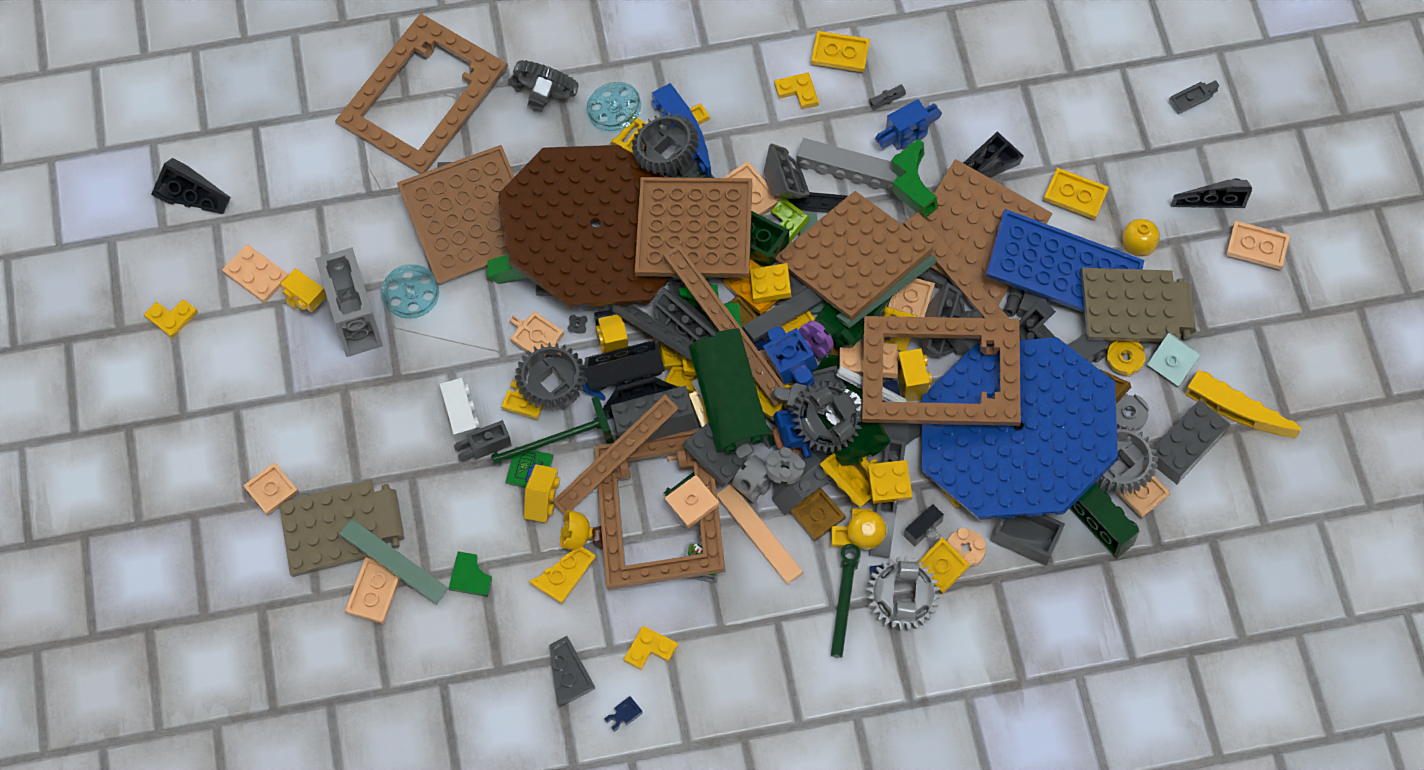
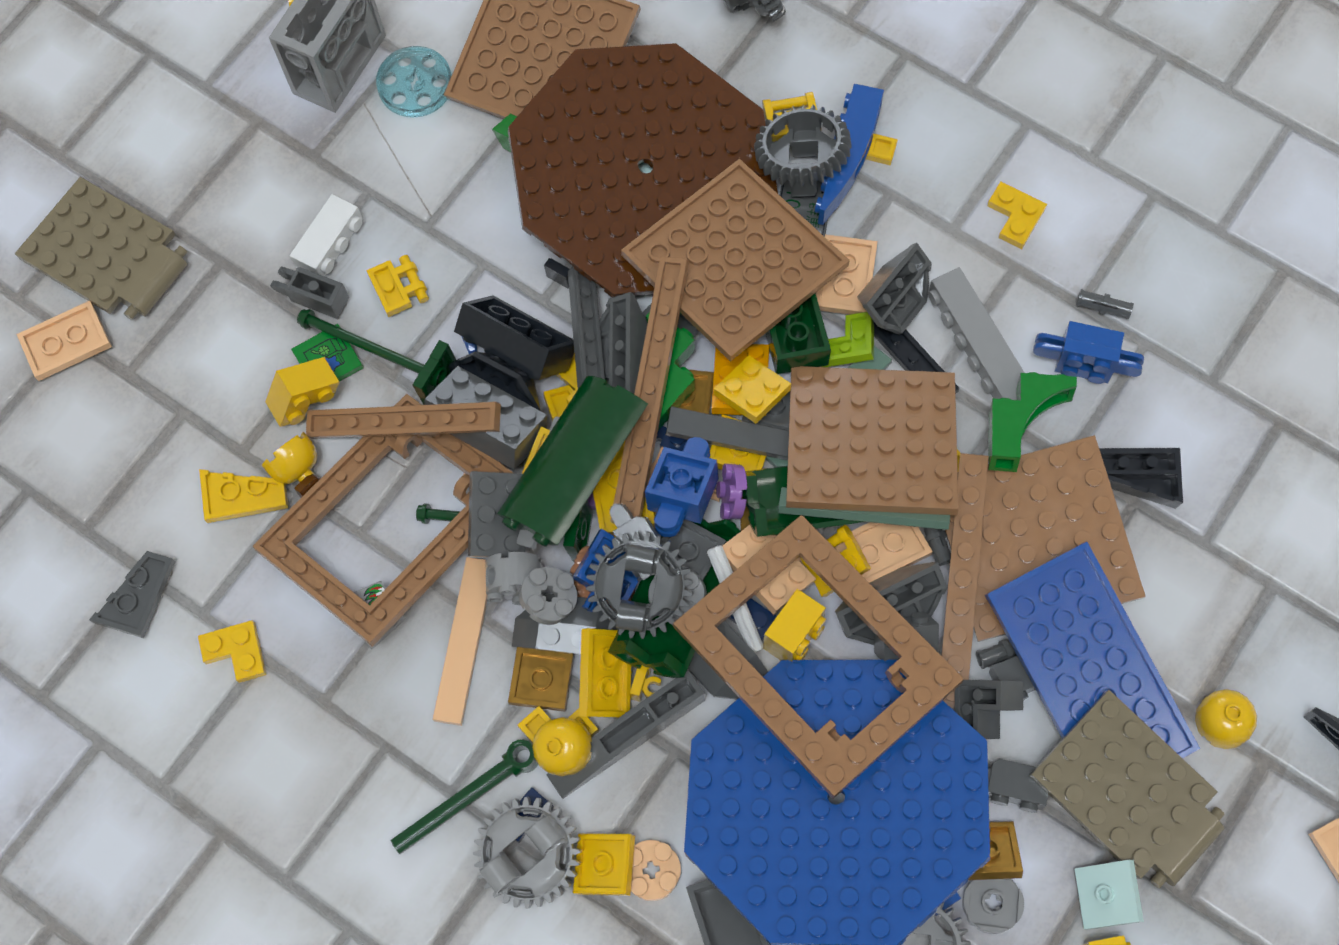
camera: 50 degrees right, 5 degrees up
light nougat plate [243,462,299,516] -> none
sand green tile [339,518,448,605] -> none
green tile [449,551,492,597] -> none
light nougat plate [510,311,564,357] -> none
dark grey piece [515,342,586,410] -> none
dark grey plate [568,315,588,334] -> none
clear light blue wedge [587,82,642,131] -> none
yellow brick [596,314,628,353] -> none
dark blue plate [604,696,643,732] -> none
light nougat plate [665,475,720,528] -> none
yellow plate [811,31,870,73] -> none
yellow plate [868,460,913,504] -> none
black piece [904,504,944,547] -> none
yellow plate [1043,168,1109,220] -> none
yellow plate [1106,341,1145,377] -> none

